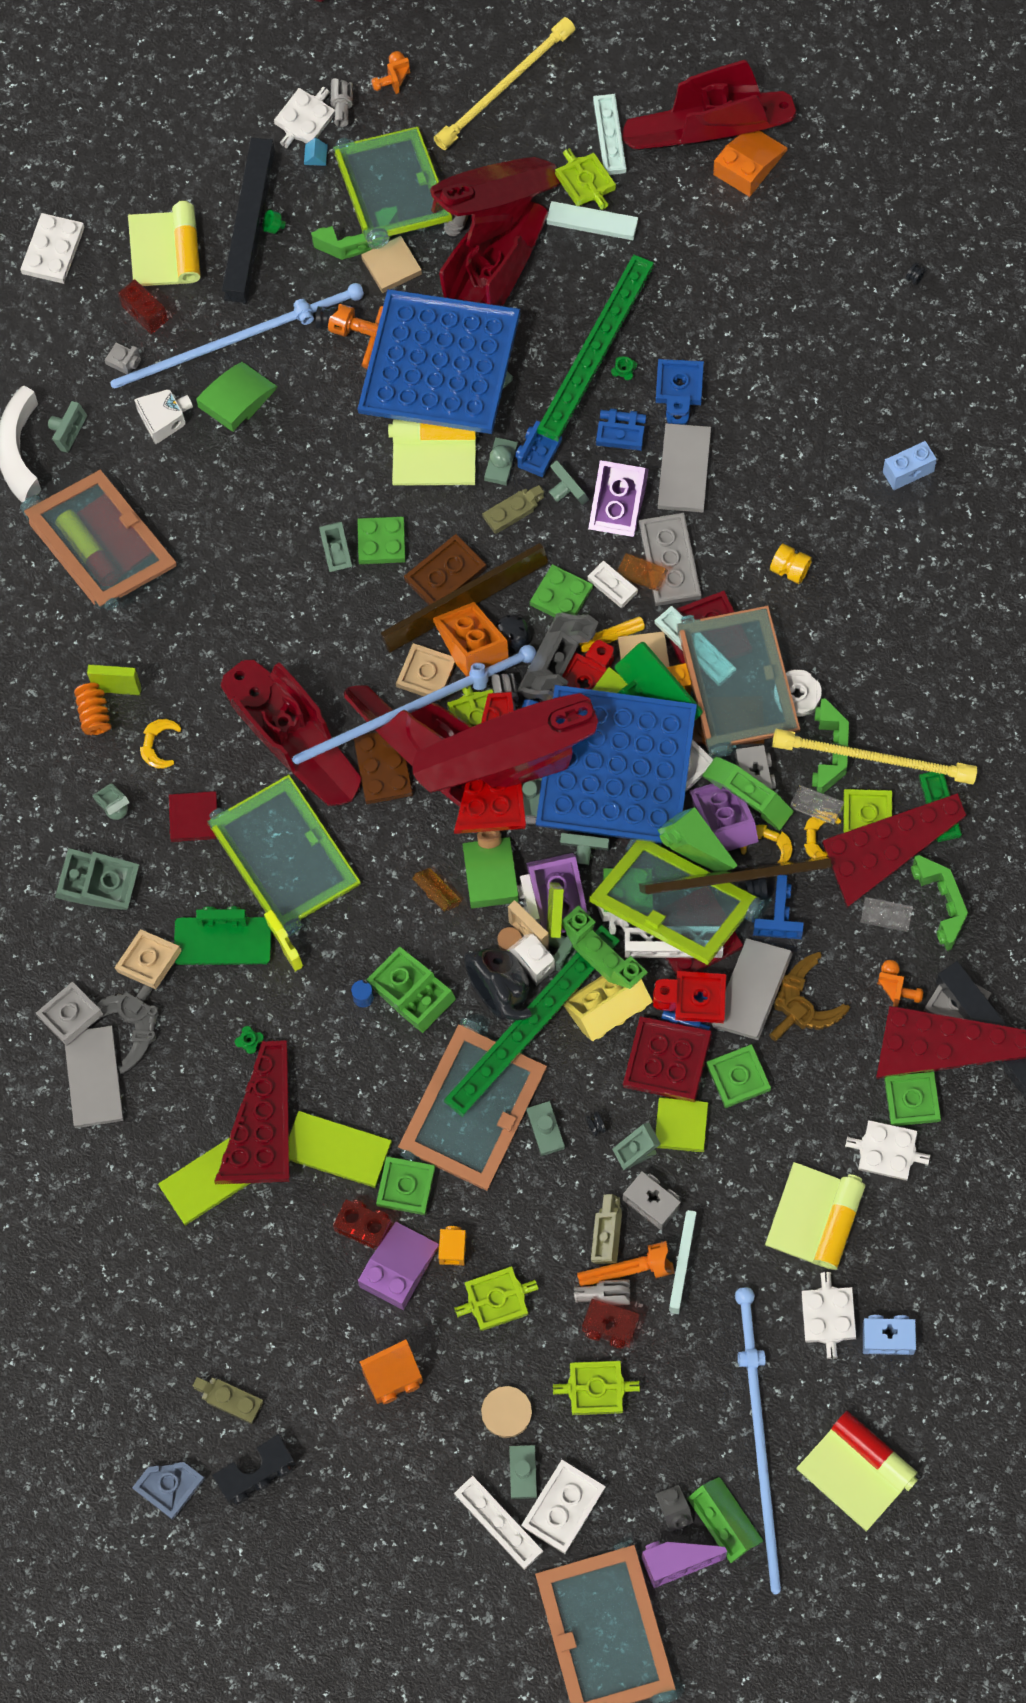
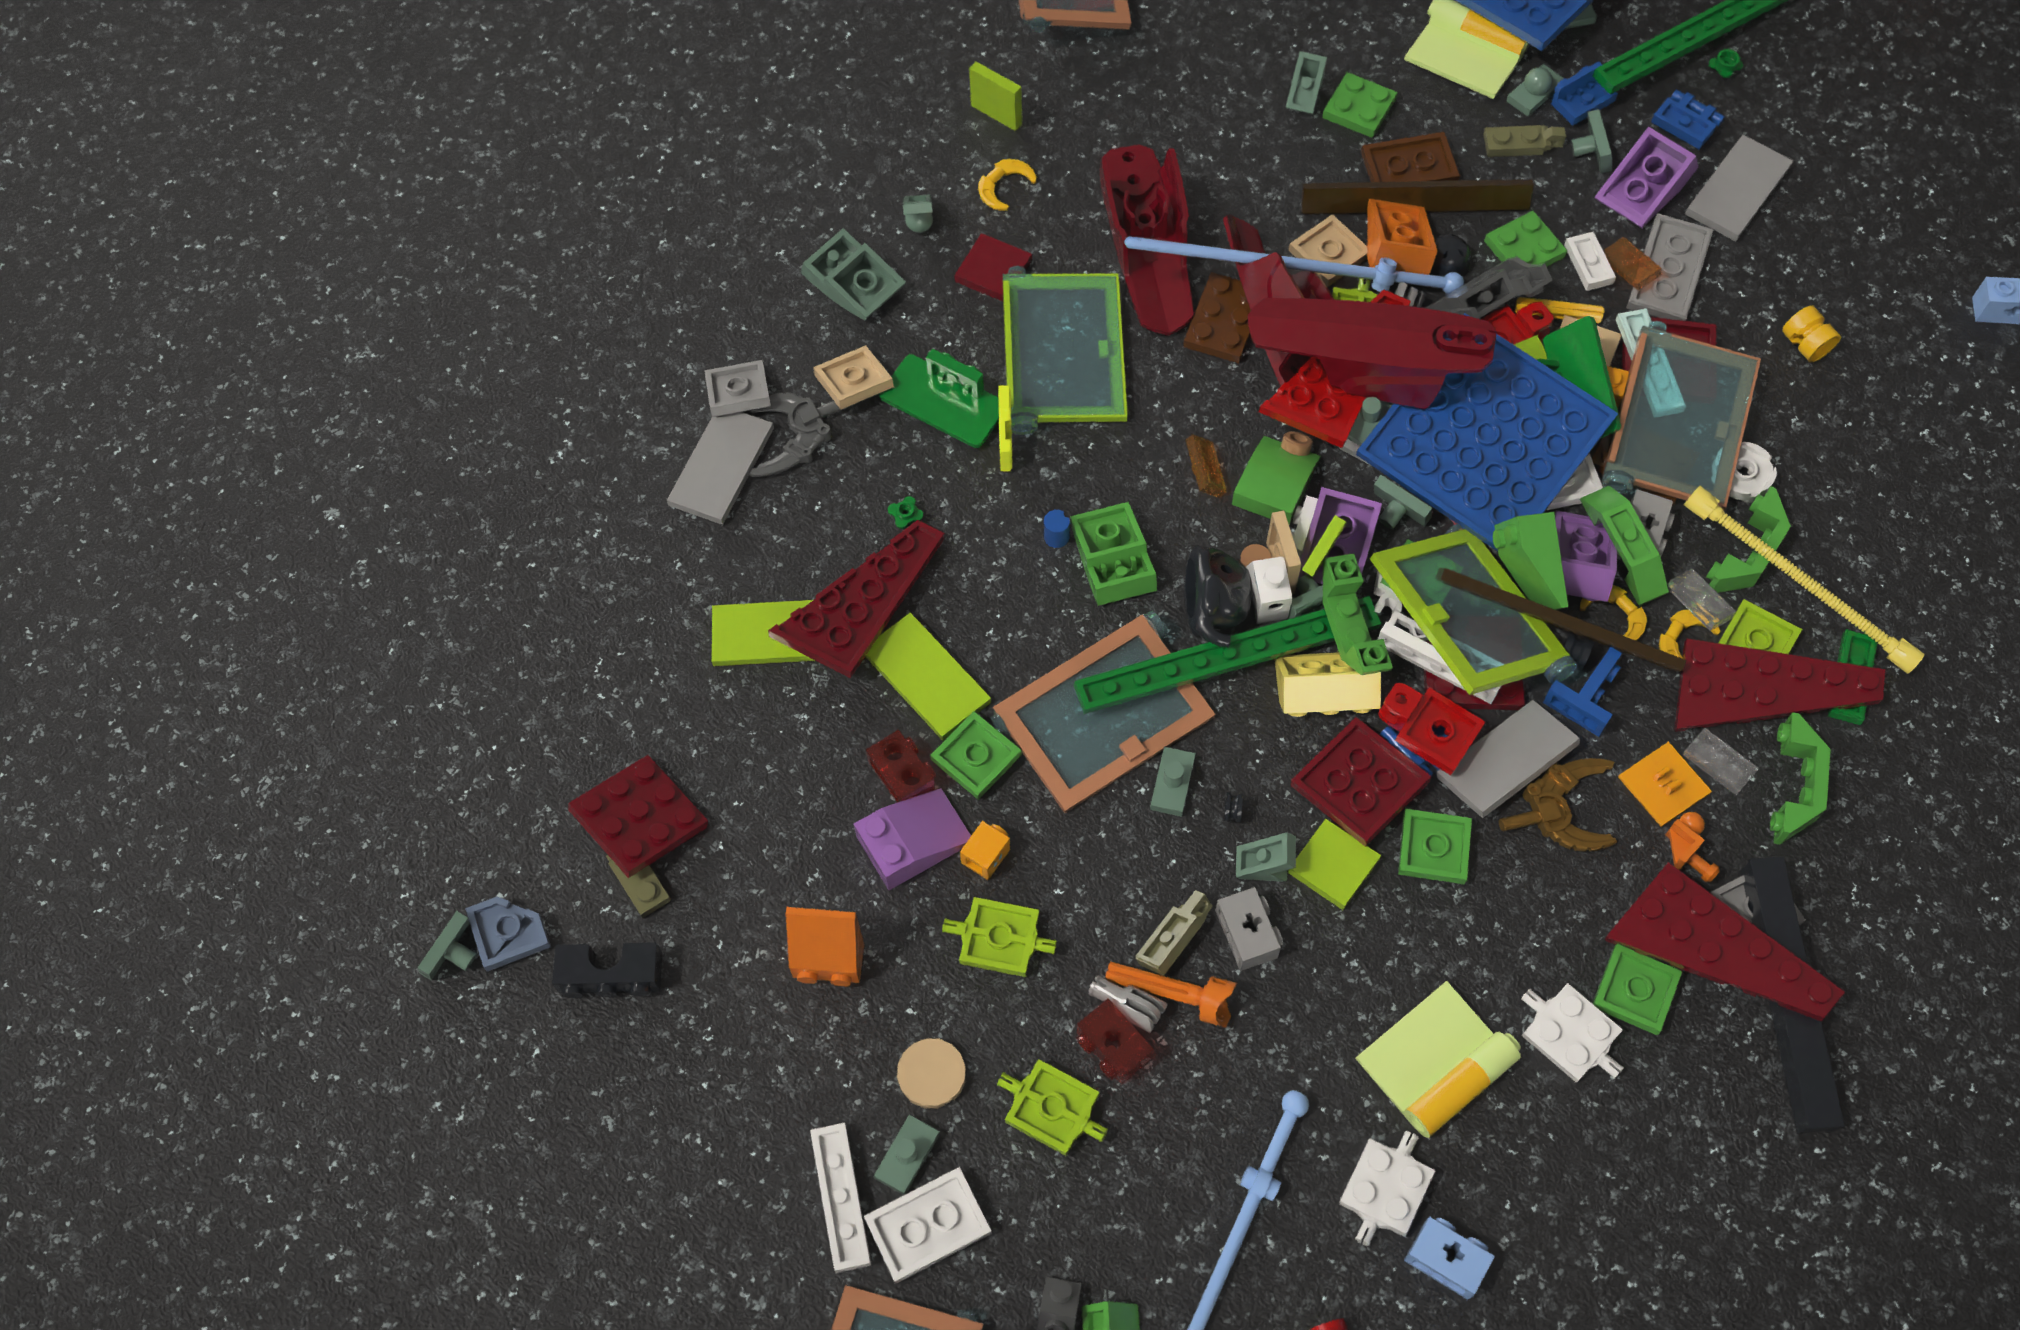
camera: 30 degrees right, 5 degrees down
orange piece [74,683,112,735] -> none
blue plate [656,359,704,425] -> none
light aqua tile [669,1210,696,1314] -> none
none -> sand green tile [417,911,477,980]
none -> dark red plate [568,755,708,878]
none -> light orange piece [1618,741,1712,827]

